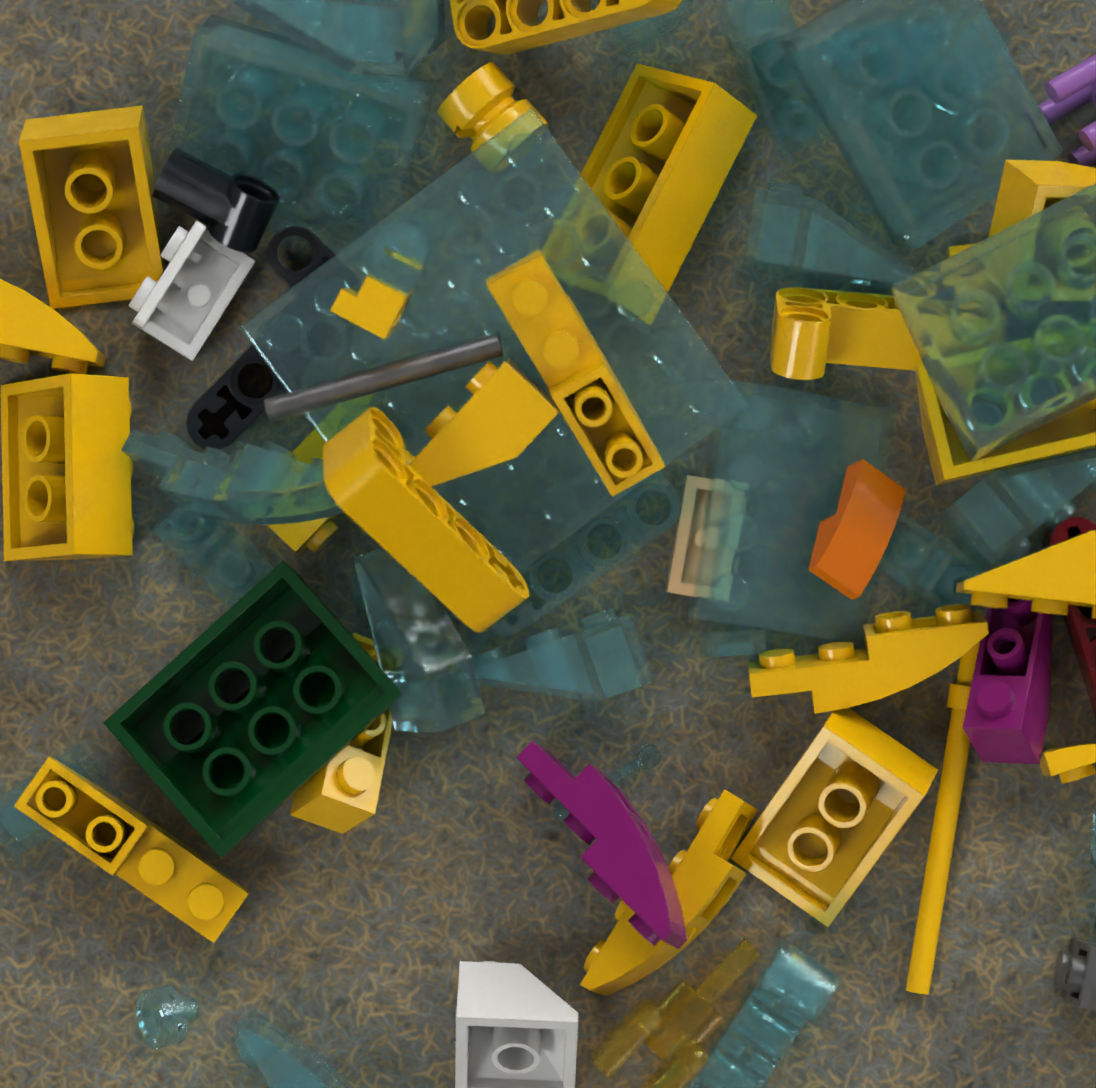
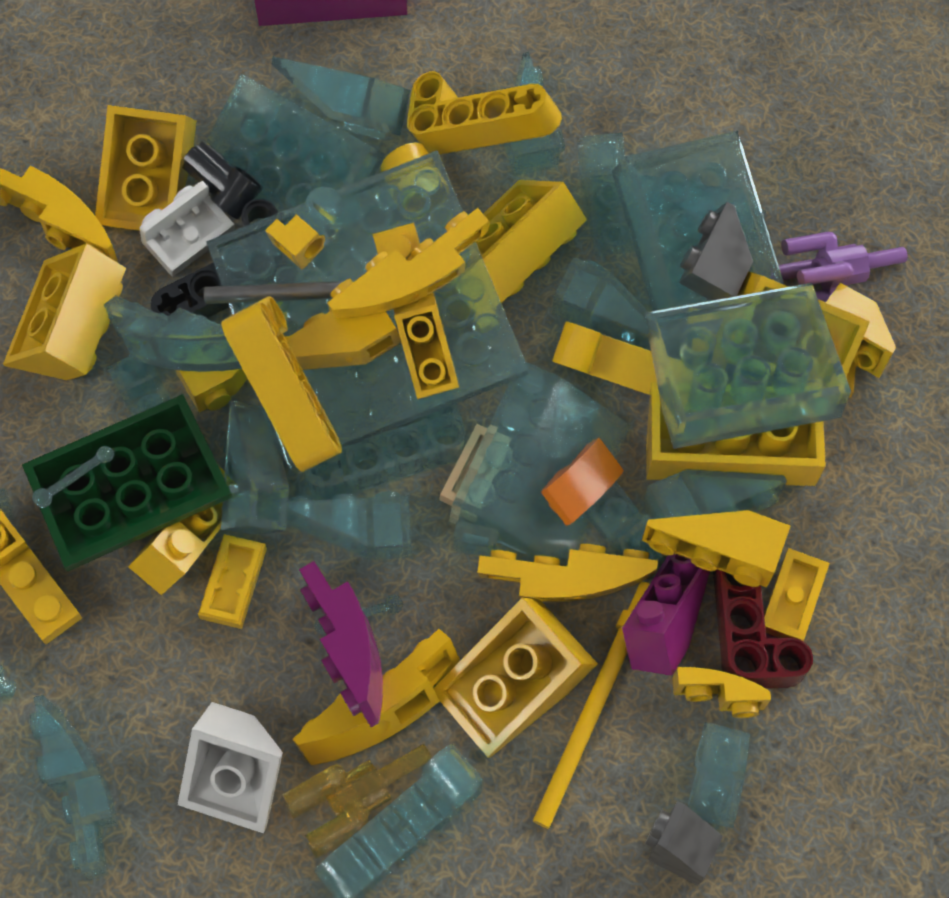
camera: 10 degrees right, 20 degrees down
none -> clear light blue hinge [32,446,114,508]
none -> yellow plate [198,534,267,629]
none -> yellow slope [327,208,489,318]
none -> flat silver slope [679,202,753,307]

